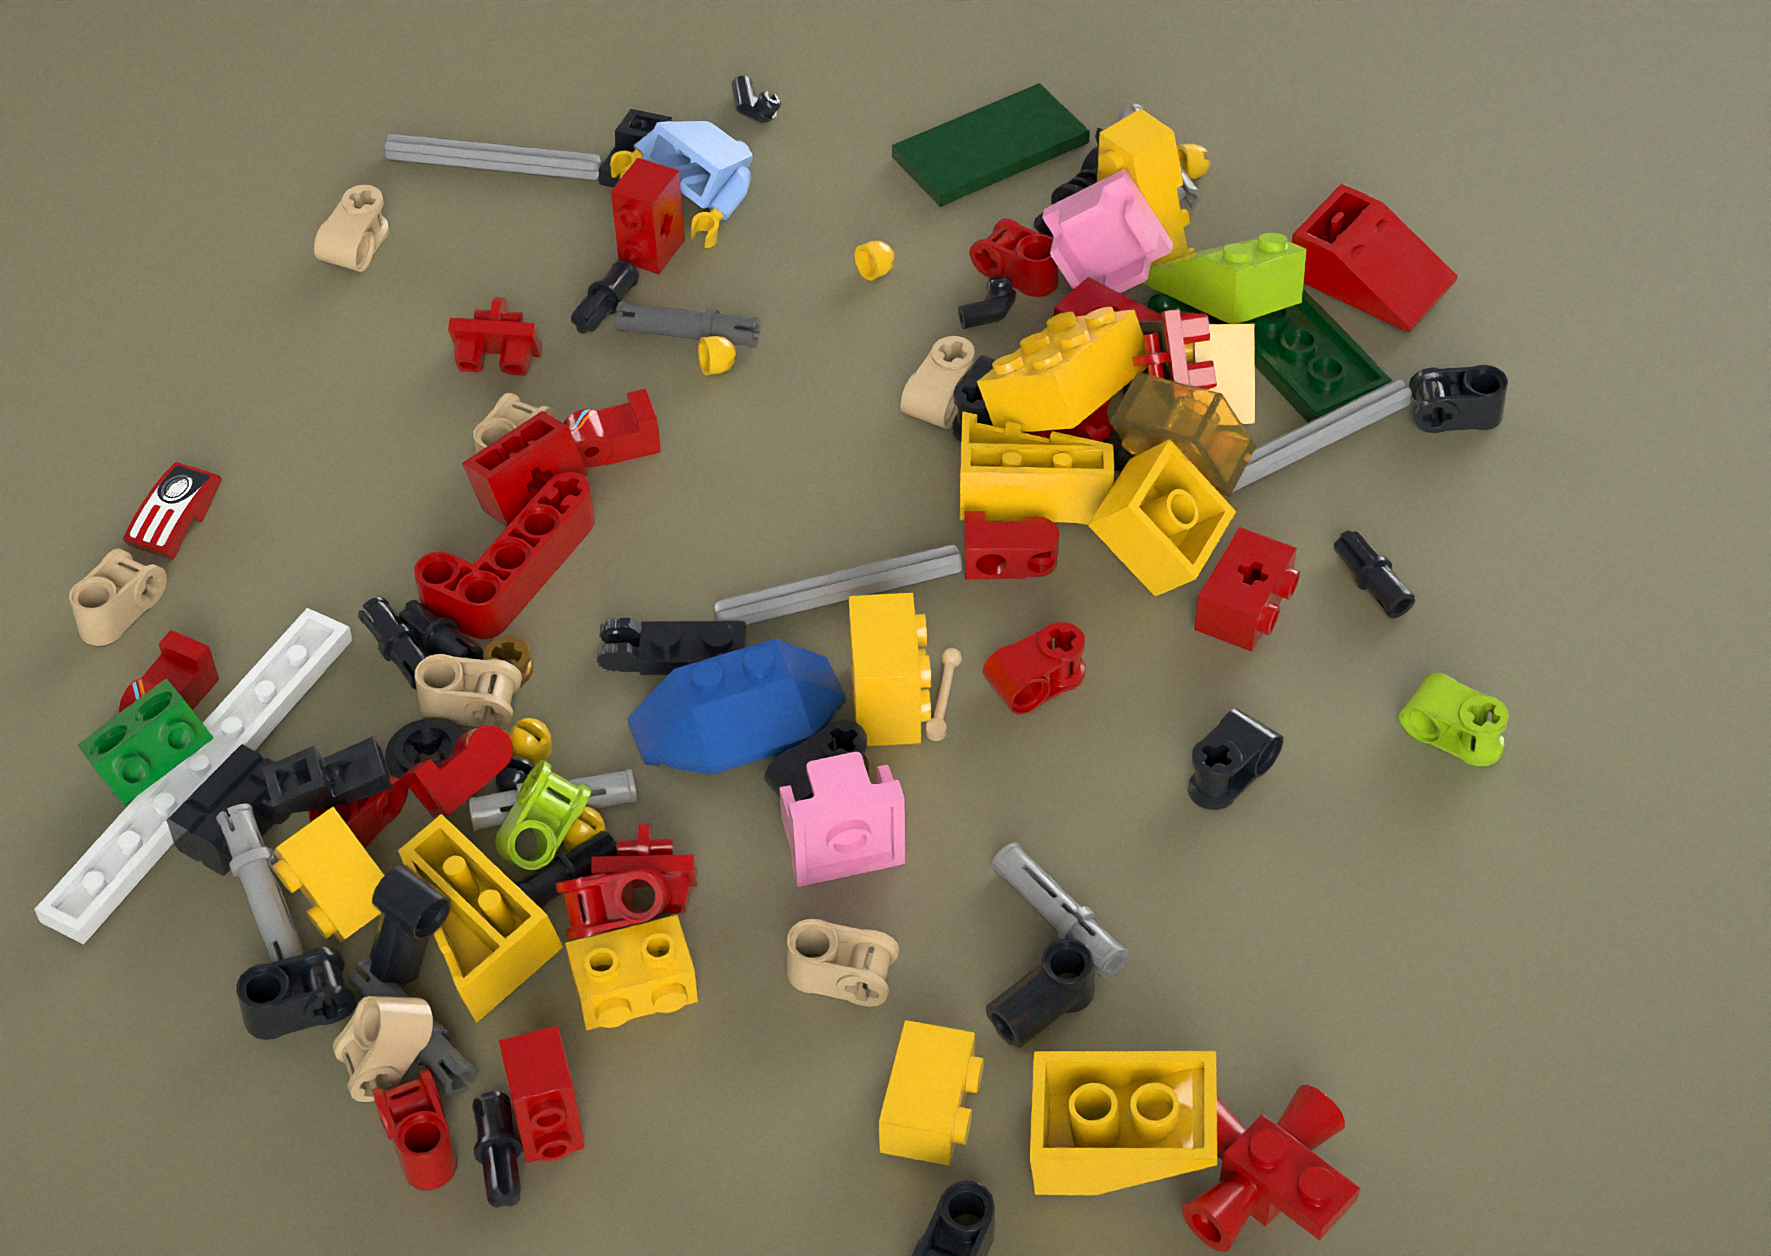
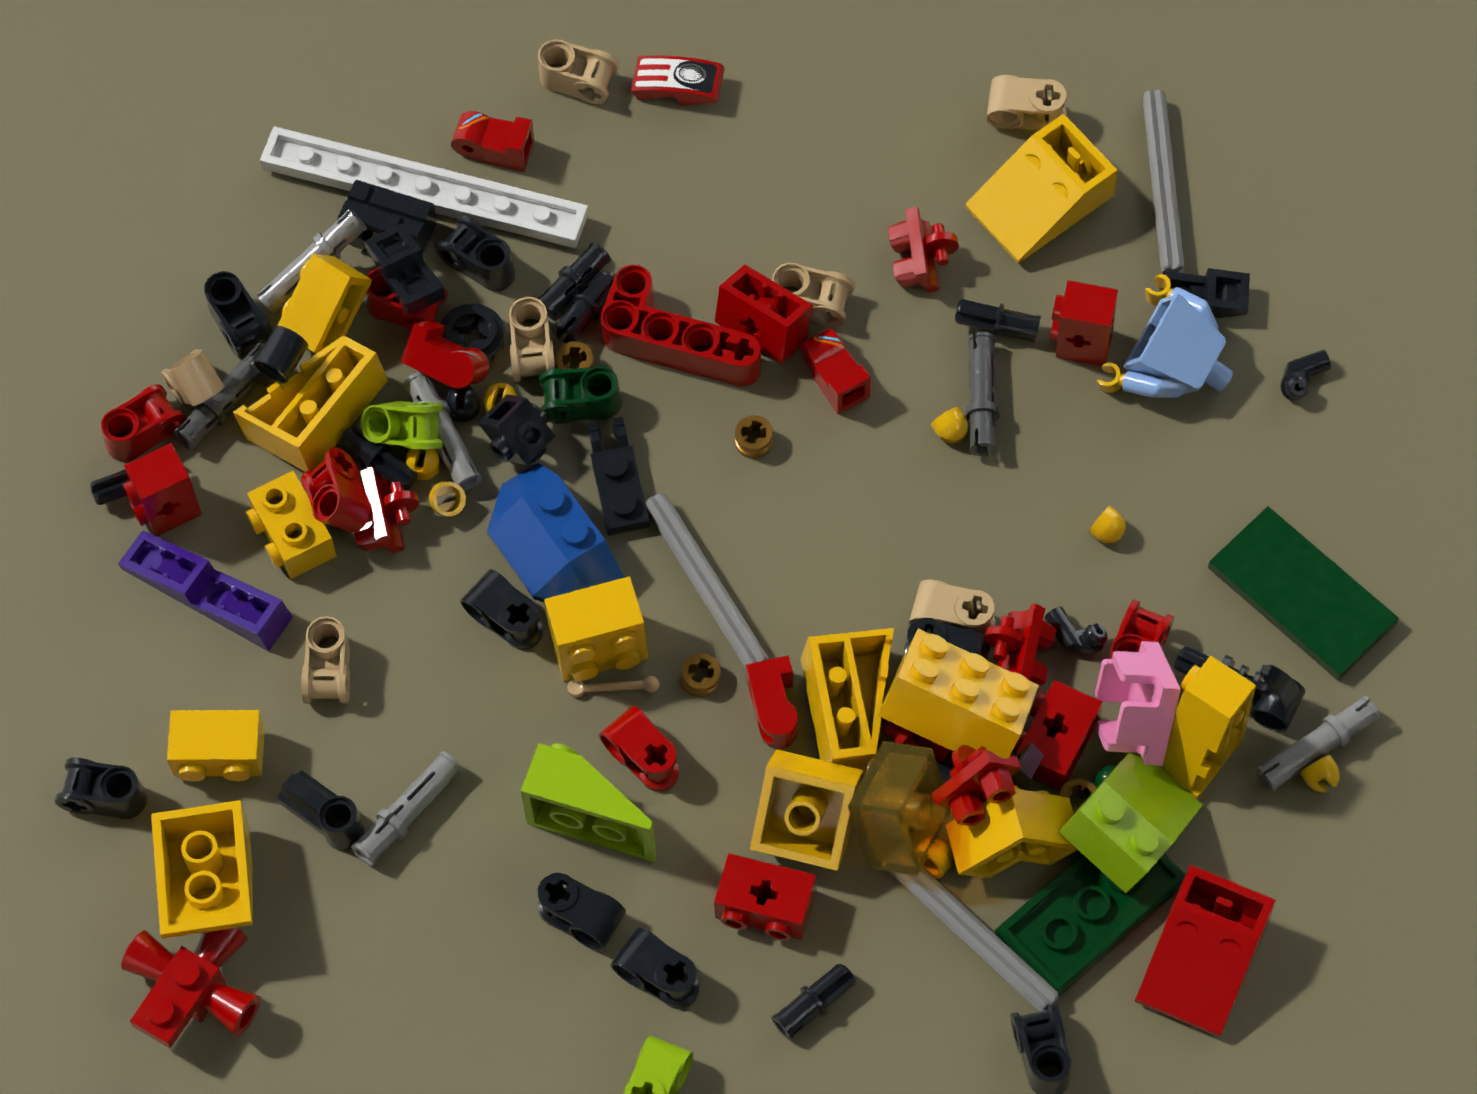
camera: 80 degrees right, 15 degrees up
green brick [77,678,214,805] -> none
bright pink panel [779,752,905,887] -> none
none -> dark purple slope [118,530,293,652]
none -> yellow hinge [429,482,466,517]
none -> black piece [435,215,515,291]
none -> black brick [478,394,556,465]
none -> lime slope [520,743,657,862]
none -> dark green piece [539,366,622,424]
none -> black piece [610,928,699,1009]
none -> pearl gold bush [681,653,721,697]
none -> pearl gold bush [735,415,773,459]
none -> yellow slope [965,113,1118,264]
none -> red hips [984,603,1057,686]

